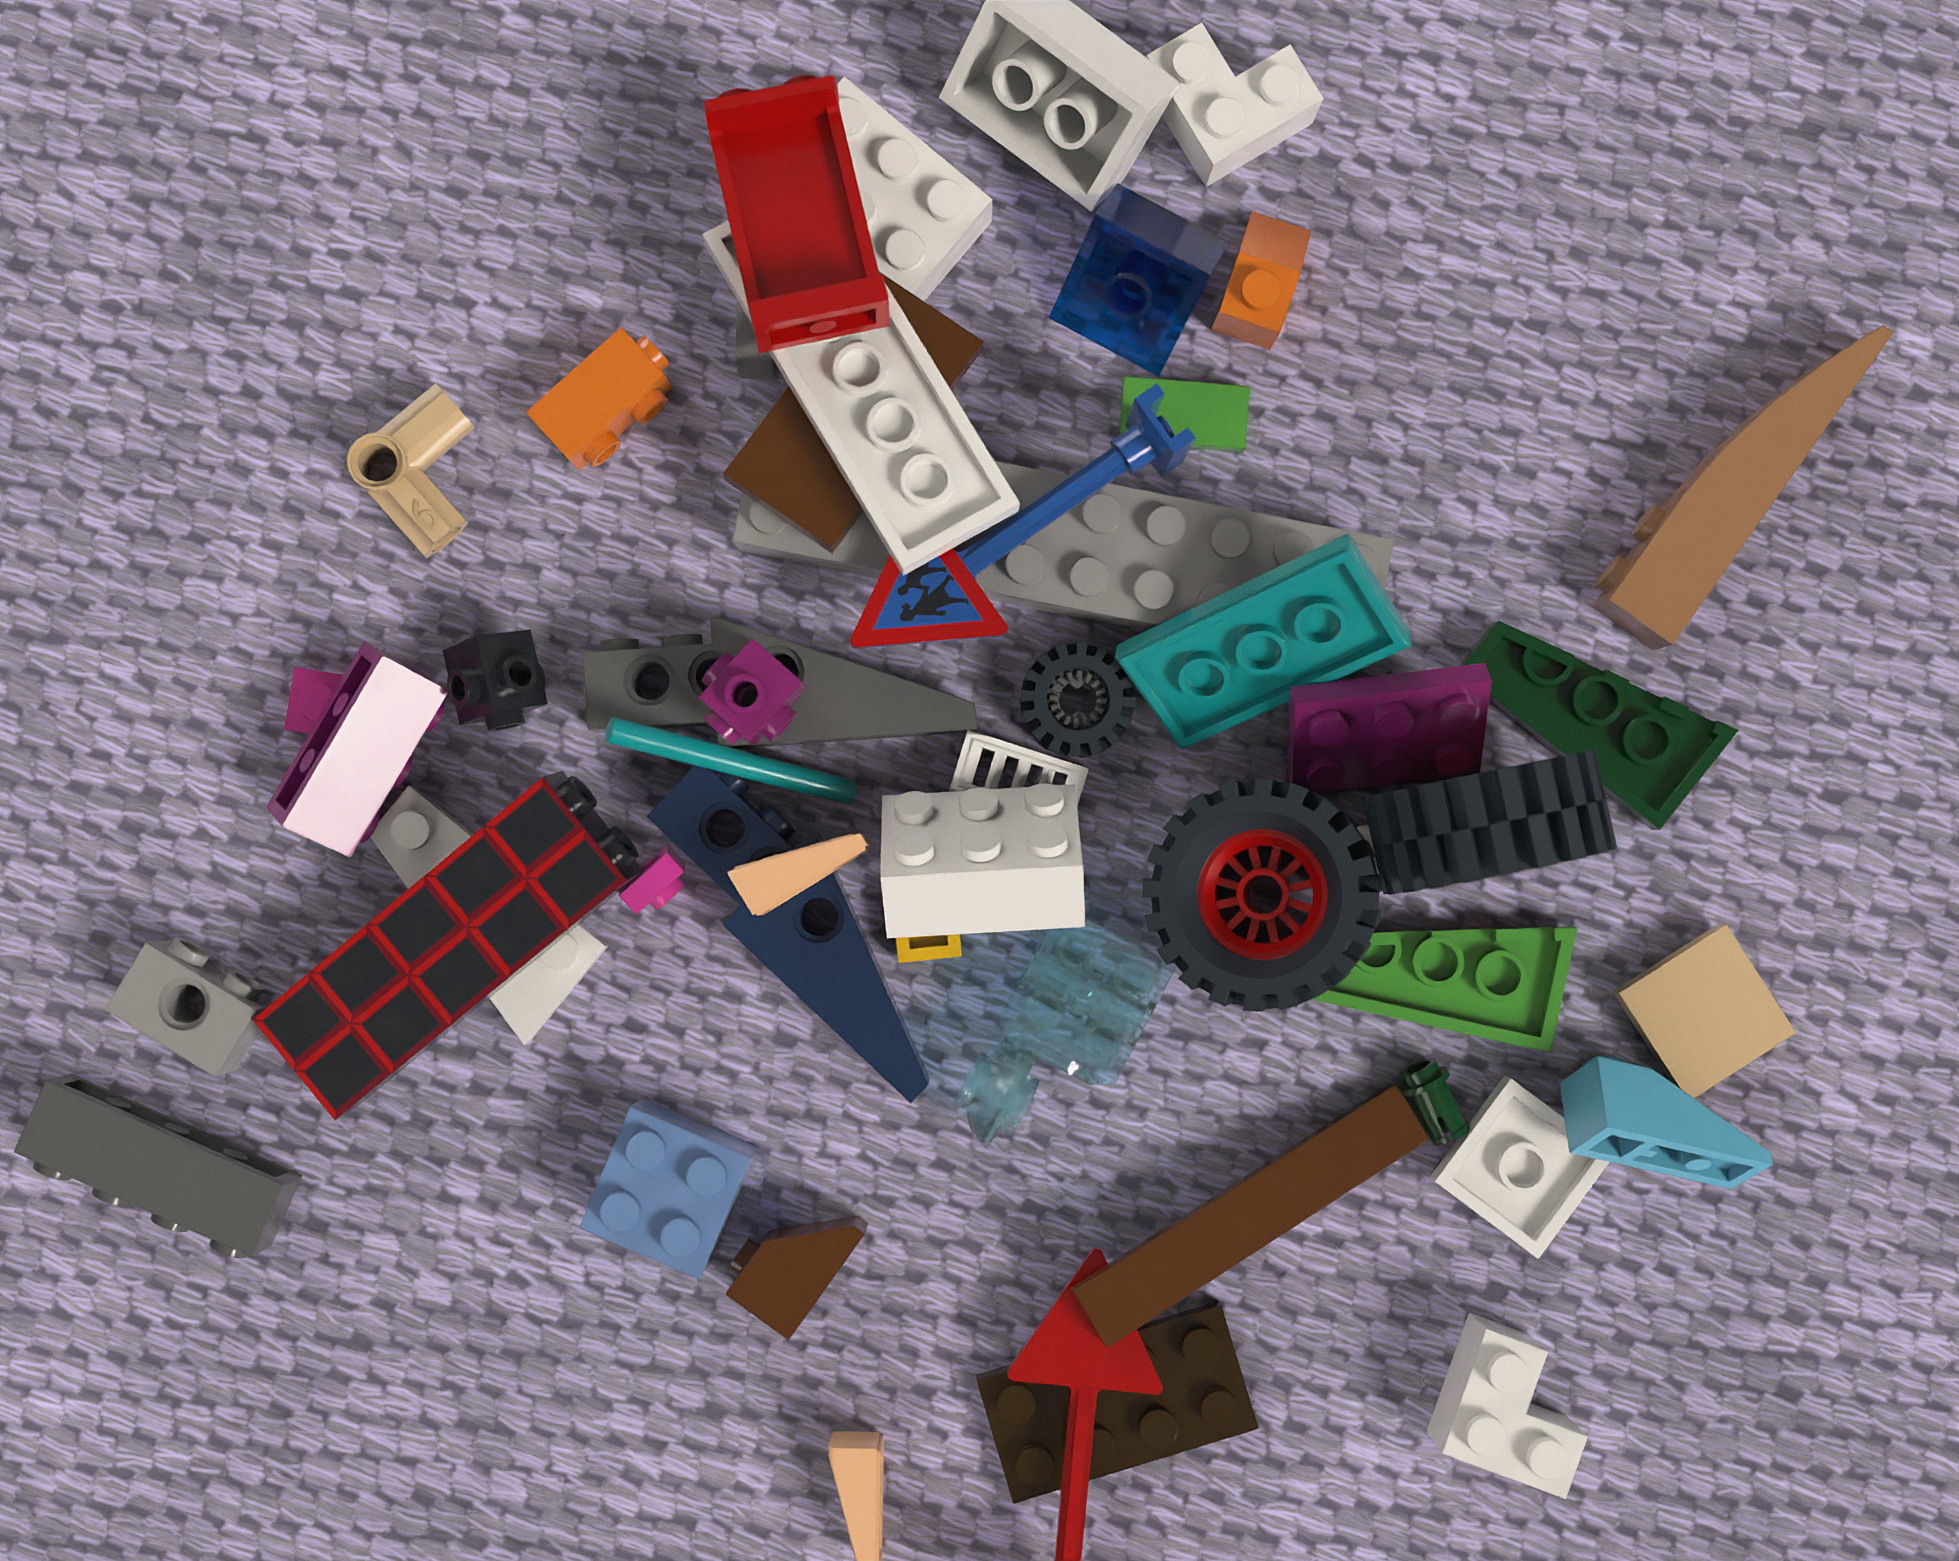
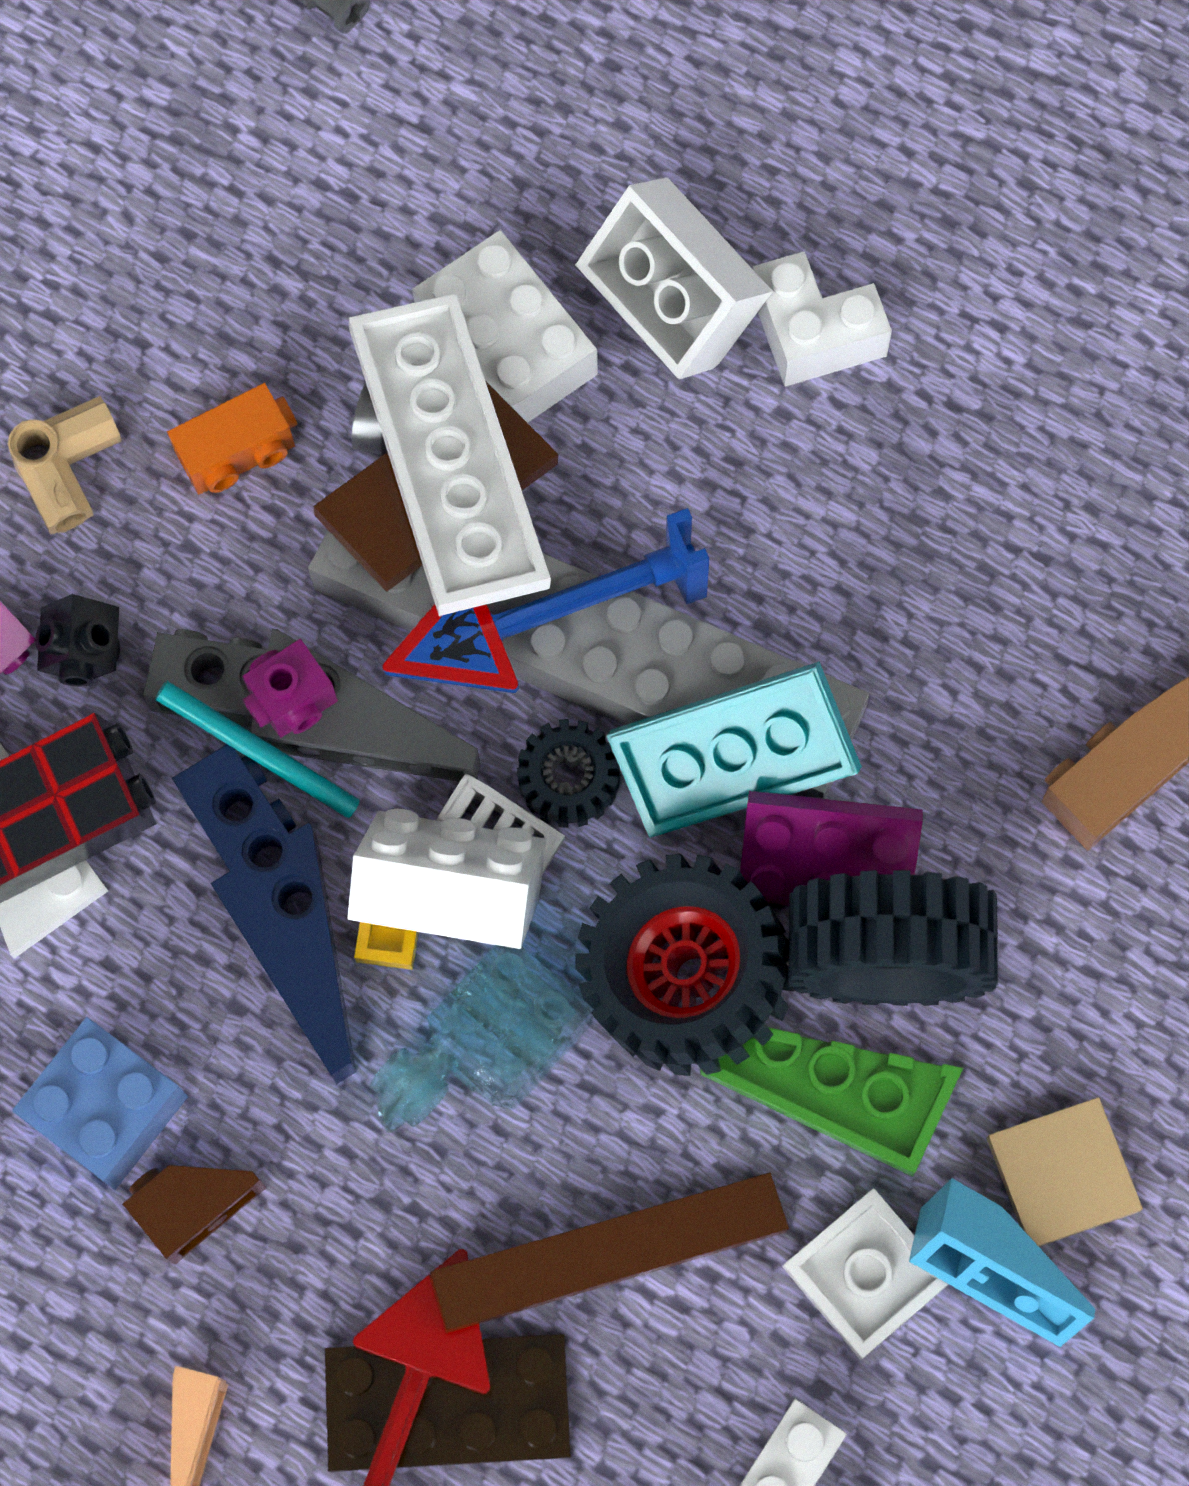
camera: 20 degrees right, 15 degrees down
dark pink plate [619,844,685,915] -> none
red panel [703,75,890,353] -> none
light nougat slope [727,834,871,916] -> none
clear blue slope [1049,183,1230,377] -> none
bright green tile [1119,376,1250,453] -> none
orange slope [1211,211,1311,350] -> none
dark green pin [1400,1058,1470,1145] -> none
dark green wing [1459,621,1739,830] -> none

